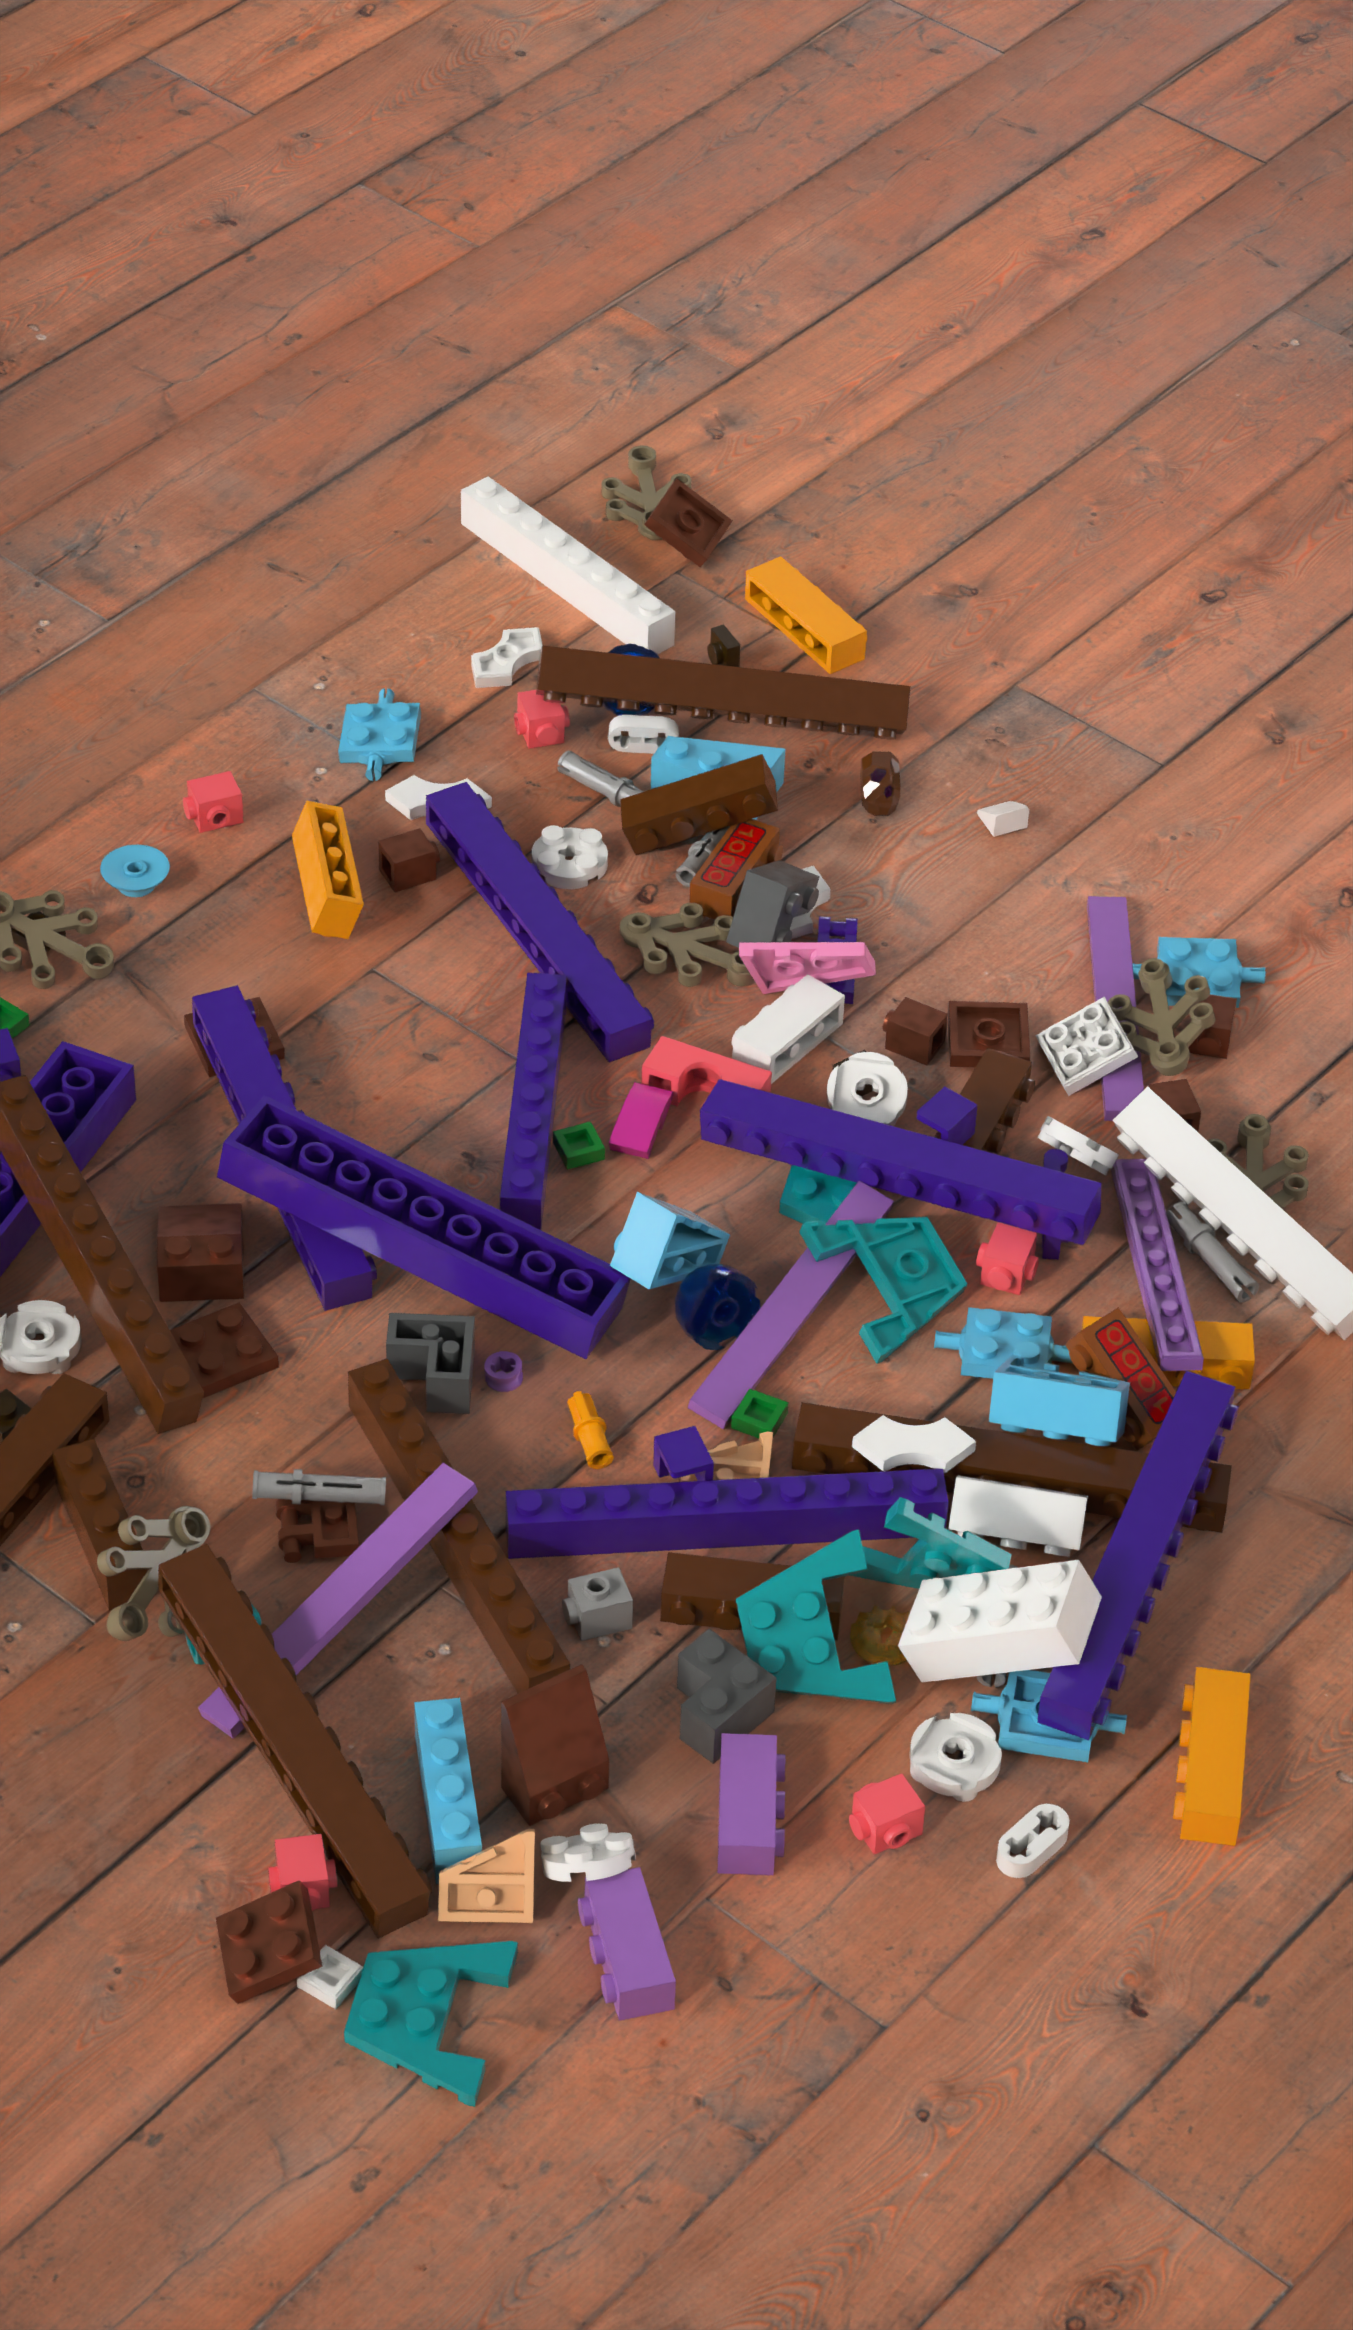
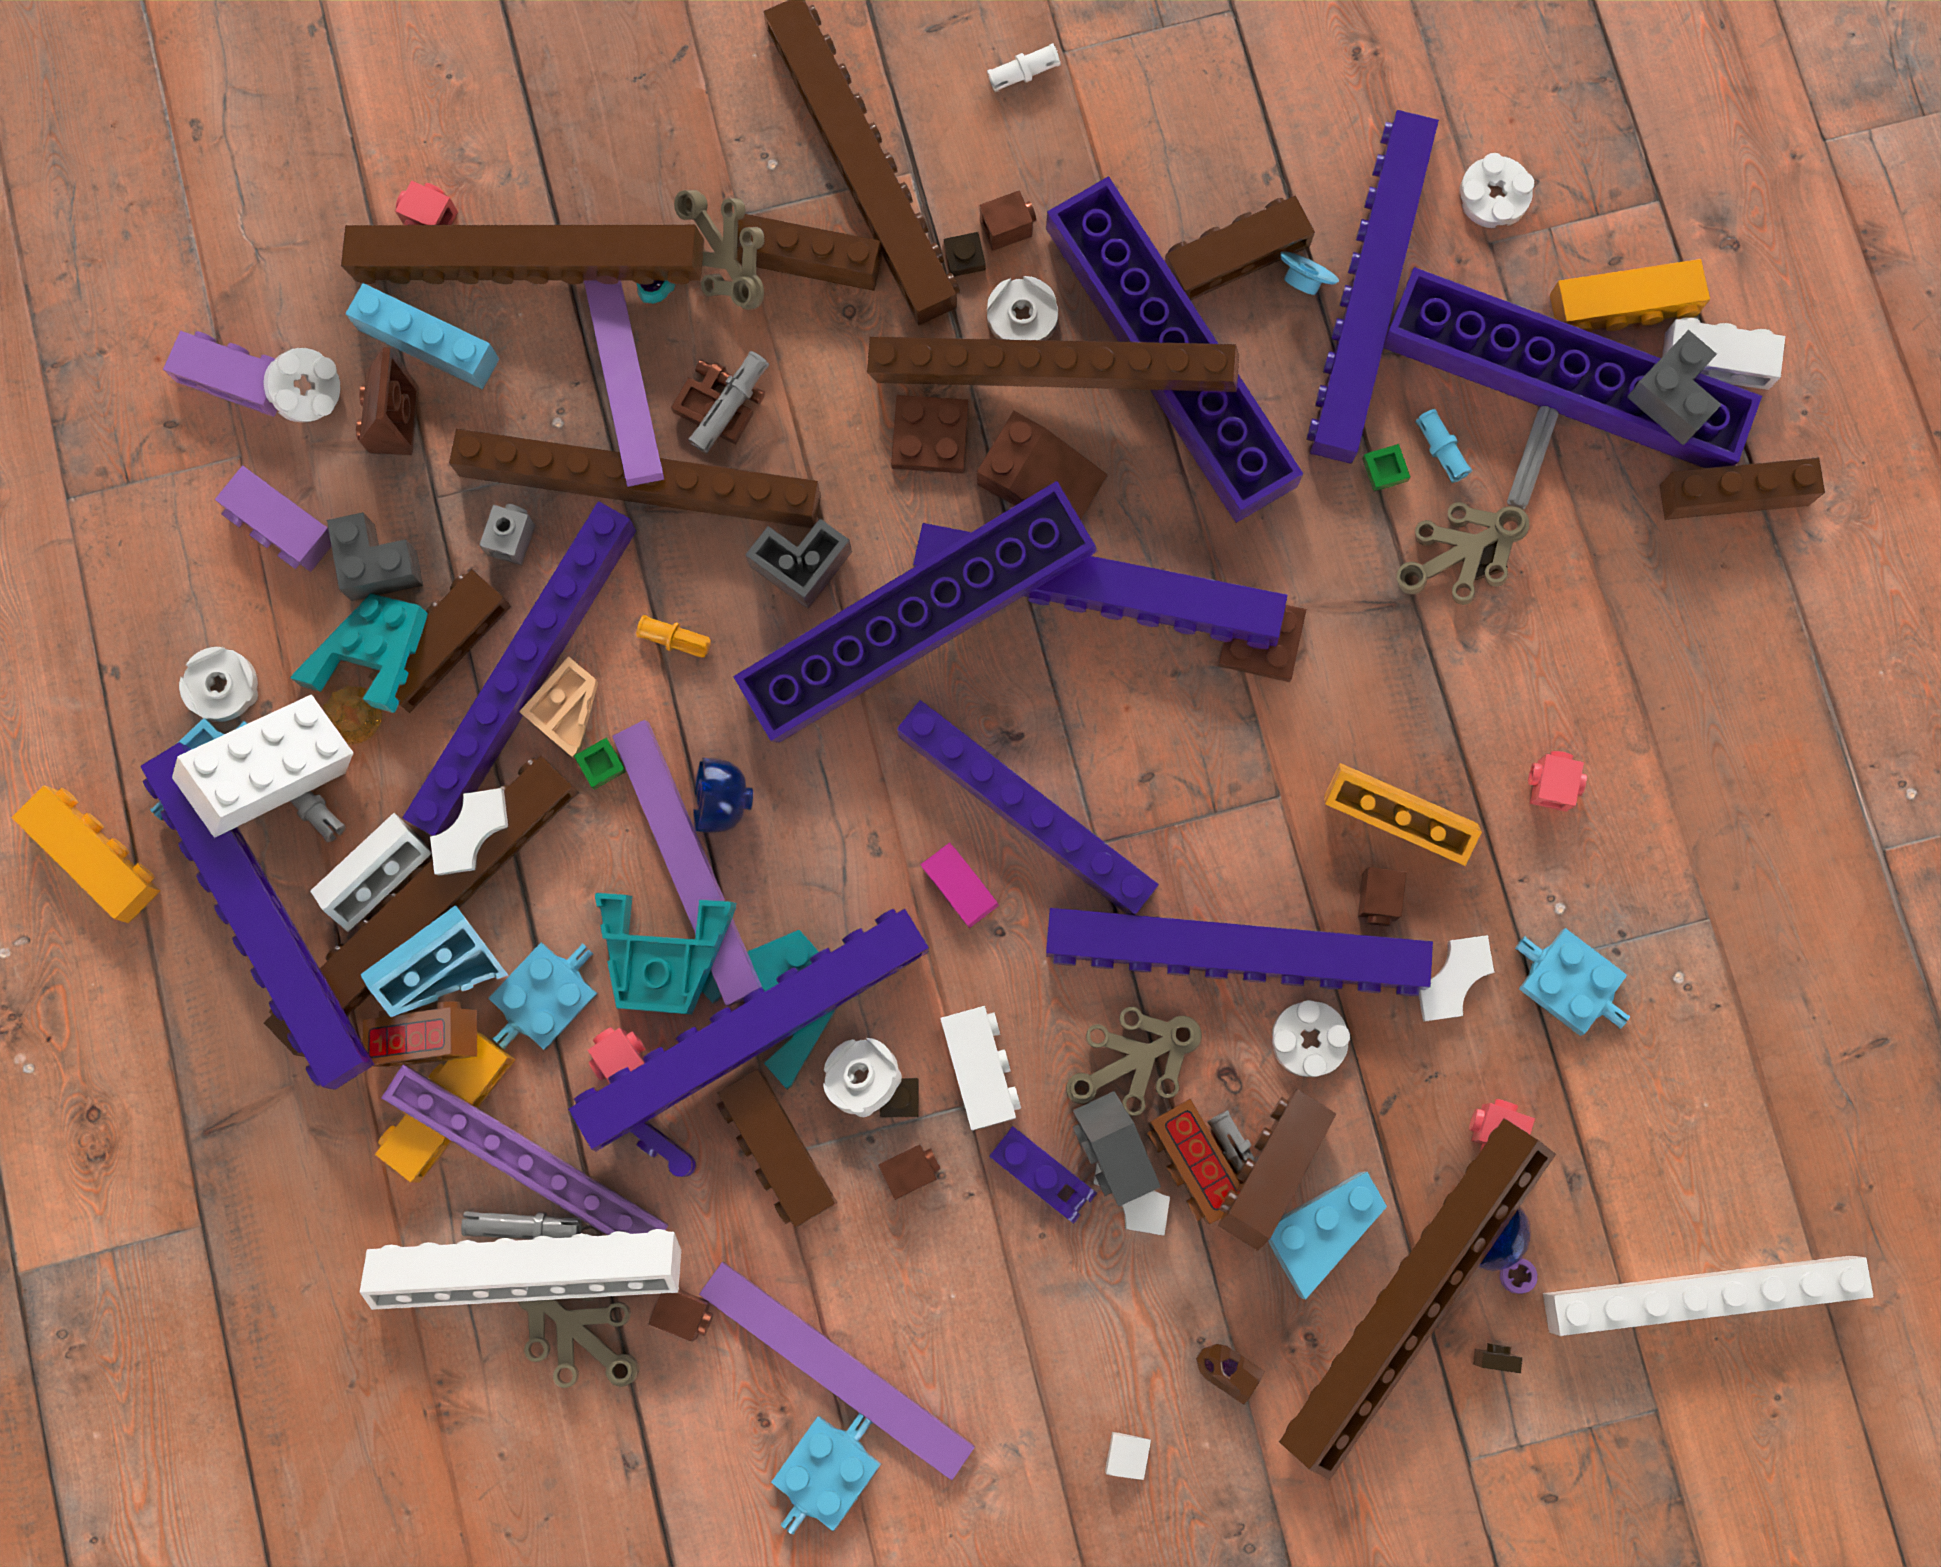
camera: 130 degrees right, 35 degrees up
medium azure piece [100,845,170,897] -> none
copper plate [216,1880,323,2004] -> none
white tile [297,1945,364,2009] -> none
teal wing [344,1941,518,2107] -> none
light nougat wing [438,1829,535,1923] -> none
white tile [471,627,542,688] -> none
medium lavender bush [484,1351,523,1392] -> none
green plate [553,1121,605,1170] -> none
light grey pin [557,750,644,807] -> none
dark tan plant [601,445,692,540] -> none
white beam [608,715,679,754] -> none
medium azure wedge [610,1192,730,1290] -> none
coral arch [641,1036,772,1107] -> none
copper plate [644,478,733,568] -> none
dark purple panel [653,1426,714,1481] -> none
bright pink wing [739,942,876,994] -> none
light orange brick [745,556,867,674] -> none
teal wing [848,1497,1012,1589] -> none
coral brick [849,1773,925,1855] -> none
dark purple panel [917,1086,978,1145] -> none
copper plate [948,1001,1030,1067] -> none
white beam [996,1804,1070,1878] -> none
white tile [1035,997,1138,1096] -> none
white plate [1037,1116,1119,1175] -> none
dark tan plant [1108,958,1216,1076] -> none
copper brick [1188,994,1237,1059] -> none

